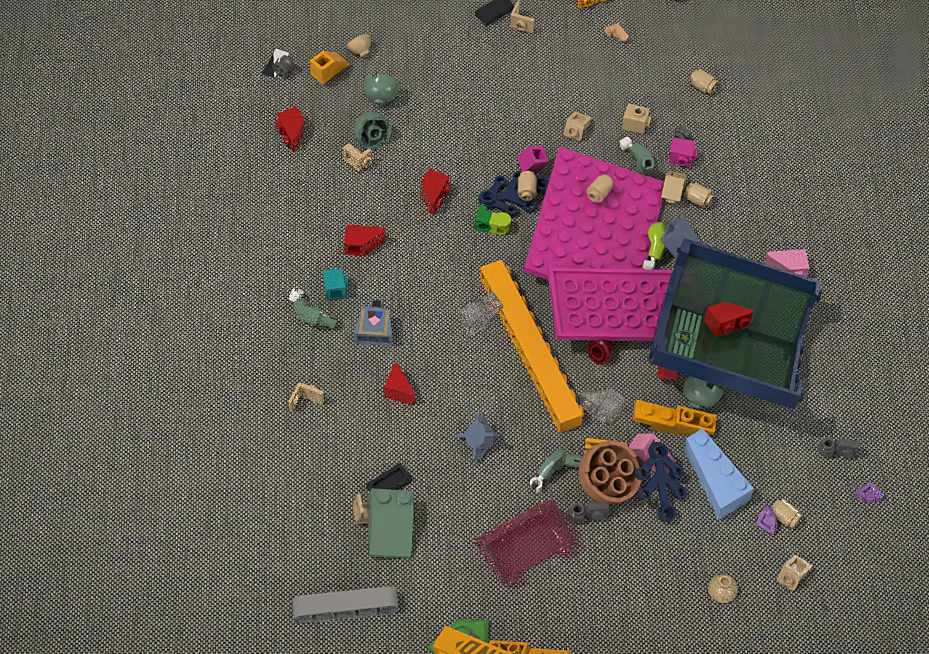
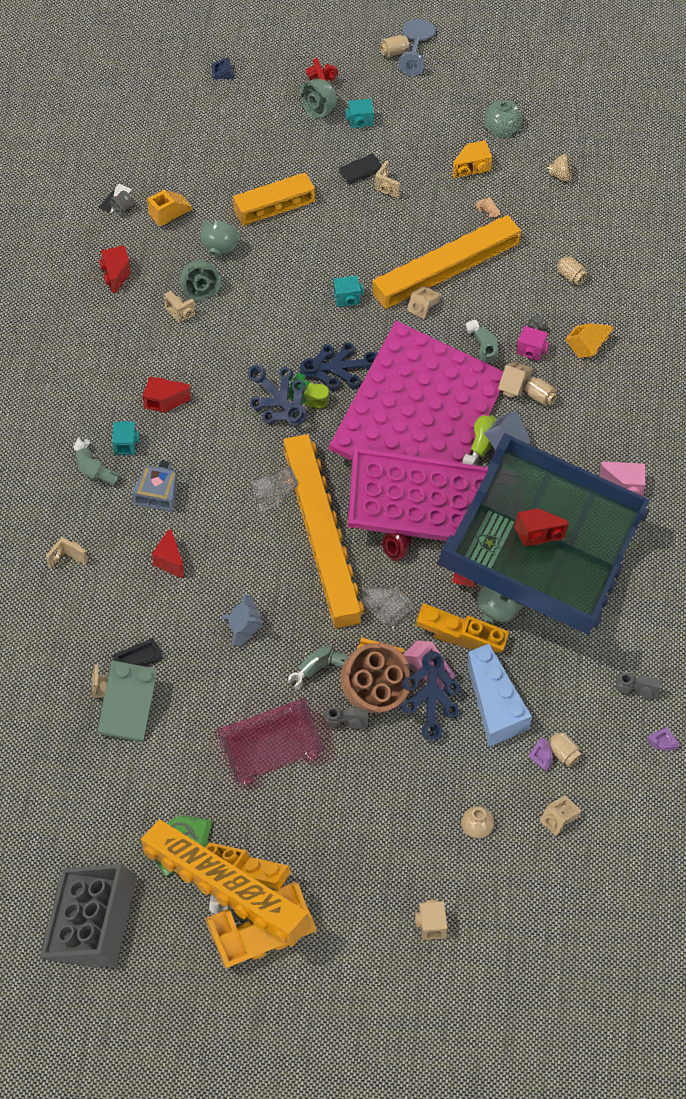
camera: 10 degrees right, 0 degrees up
light grey beam [292,586,399,623] -> none
tan brick [346,34,371,57] -> none
red slope [421,169,451,215] -> none
dark pink brick [517,145,549,174] -> none
tan brick [518,171,537,201] -> none
tan brick [586,175,613,202] -> none
tan brick [622,103,652,134] -> none
none -> light orange brick [233,172,315,226]
none -> dark blue plant [248,365,307,426]
none -> teal brick [333,276,364,307]
none -> light orange brick [372,215,521,309]
none -> light orange slope [565,323,614,358]

